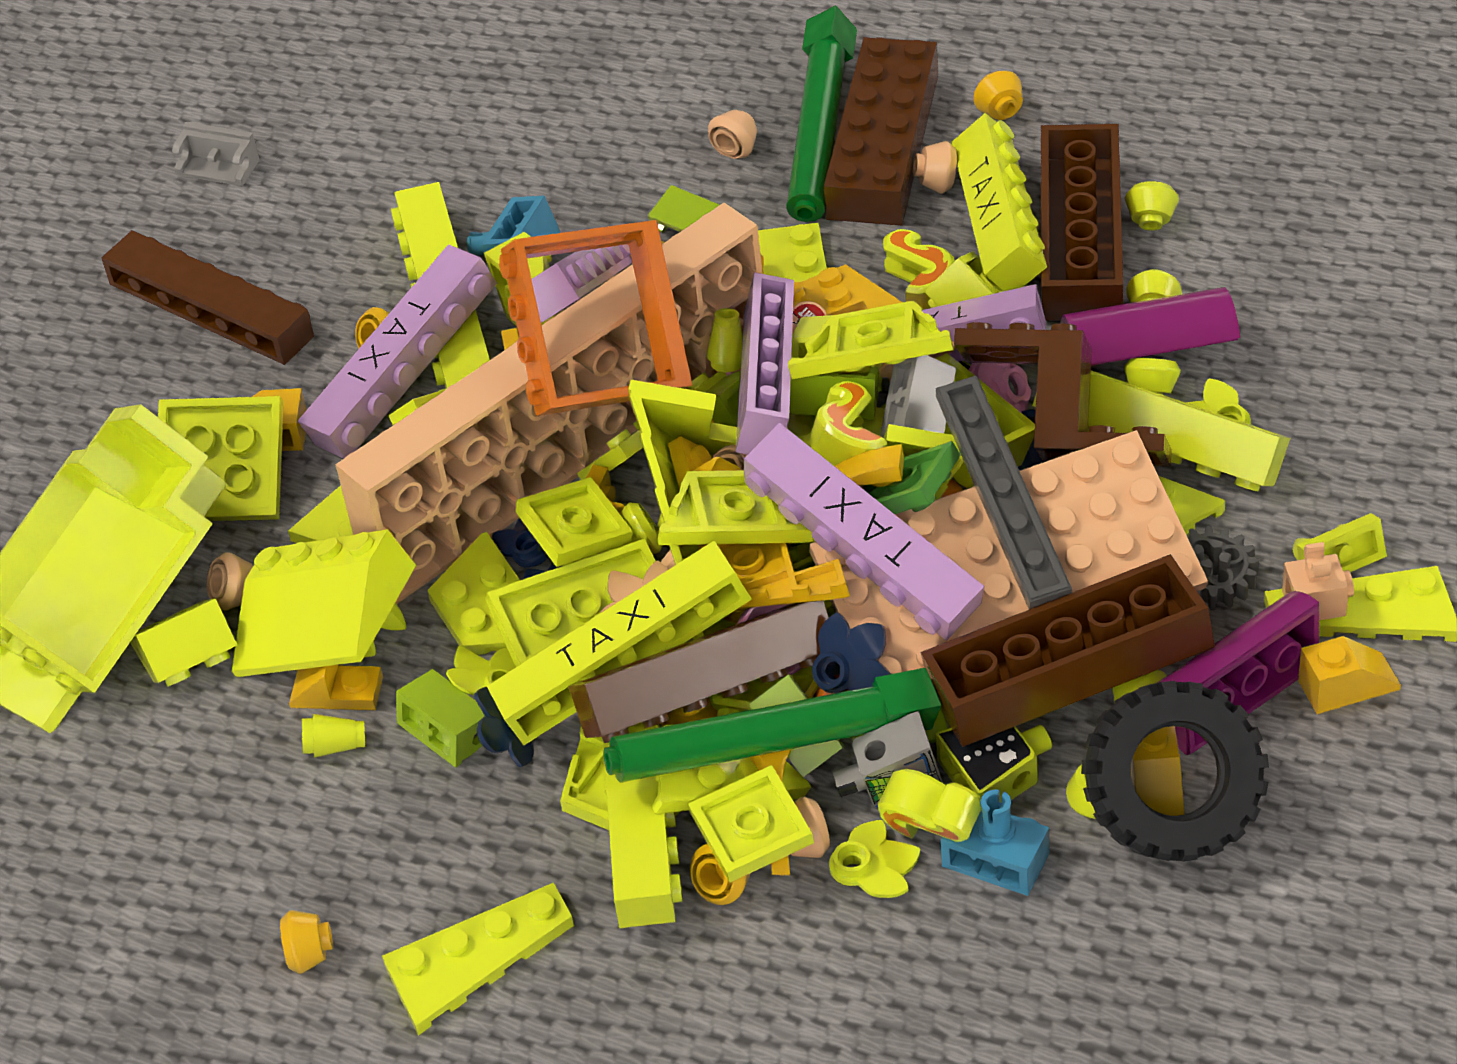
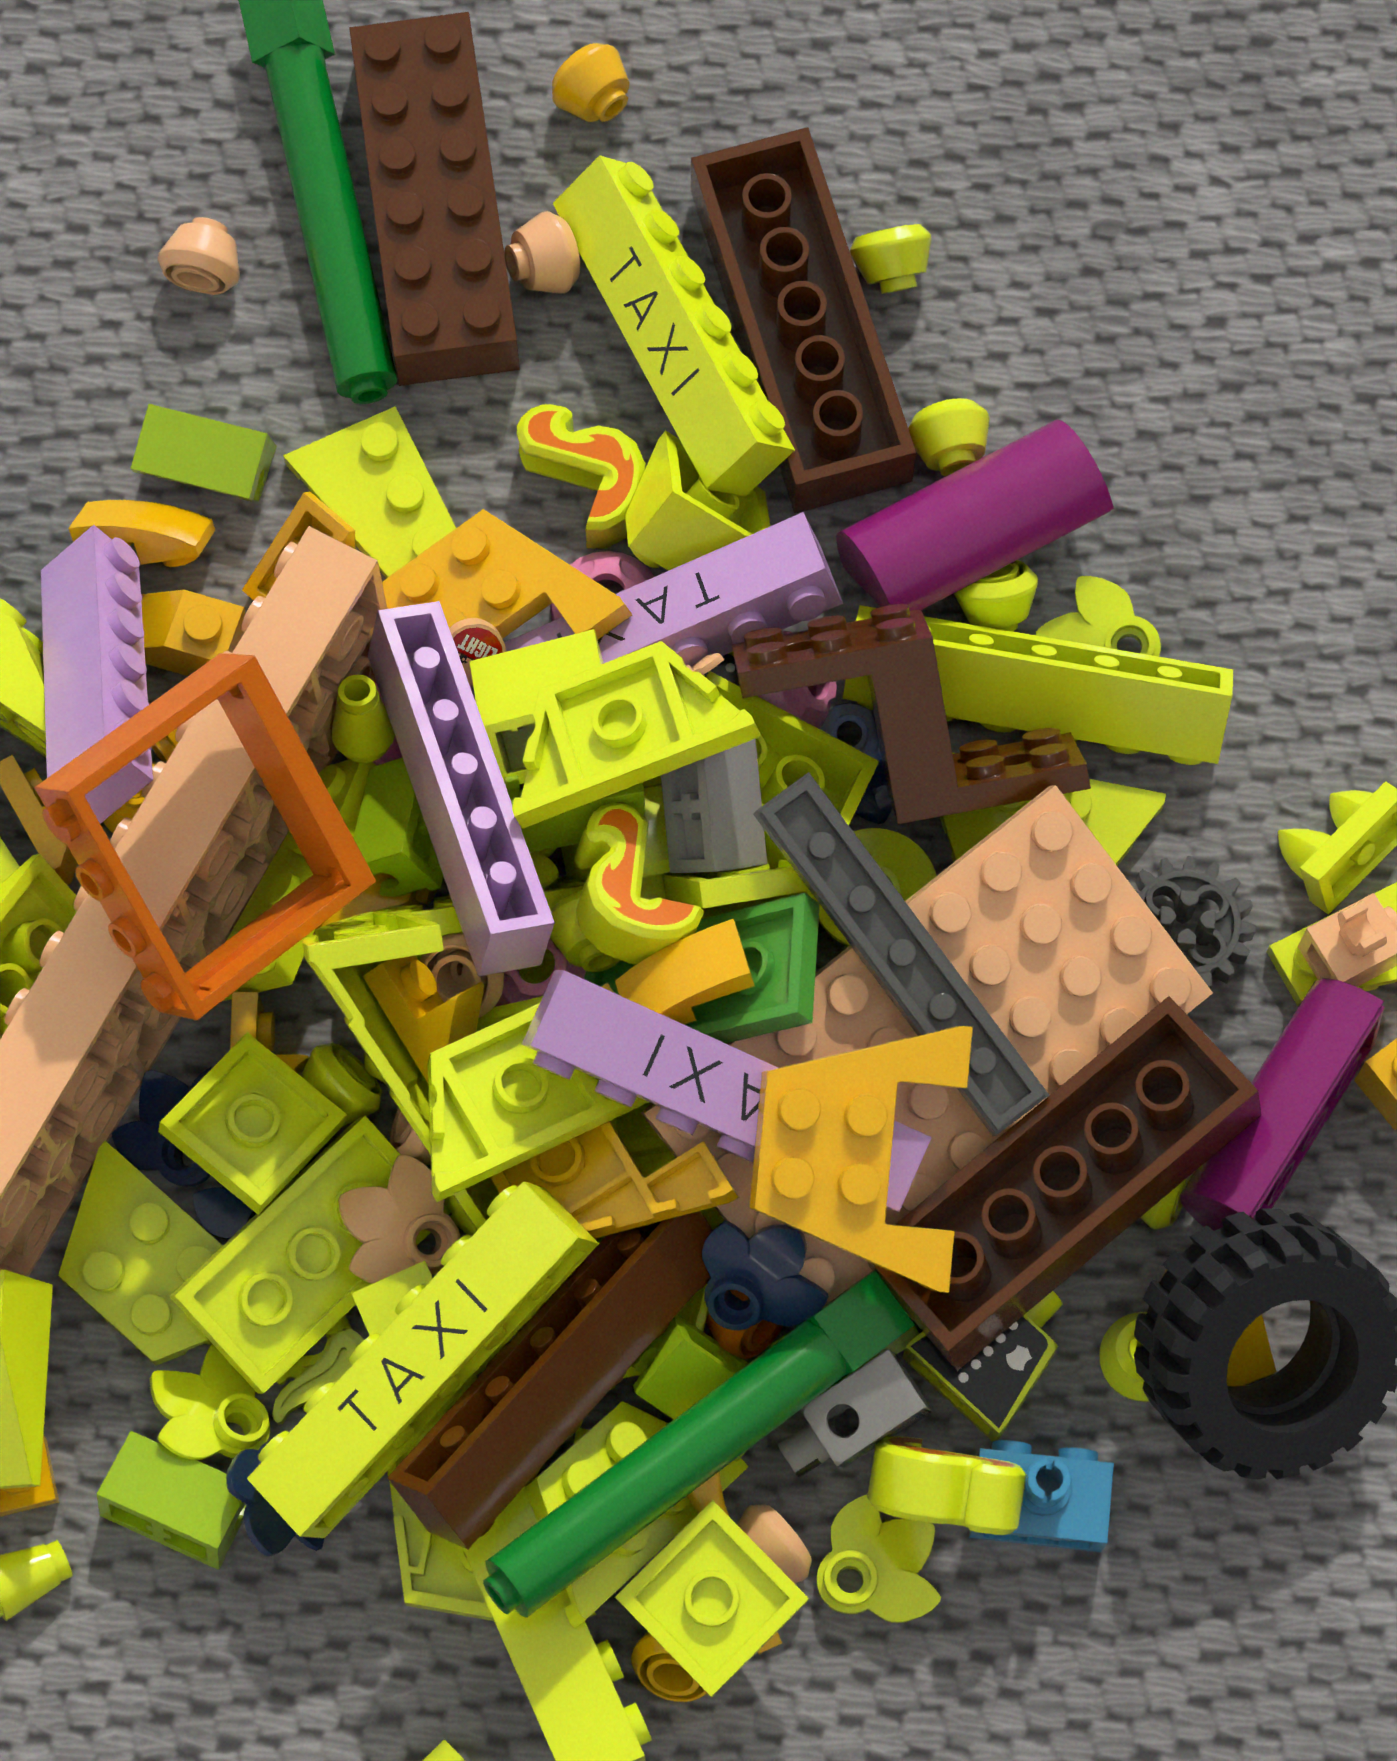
camera: 25 degrees left, 25 degrees up
none -> yellow wing [749,1026,973,1293]

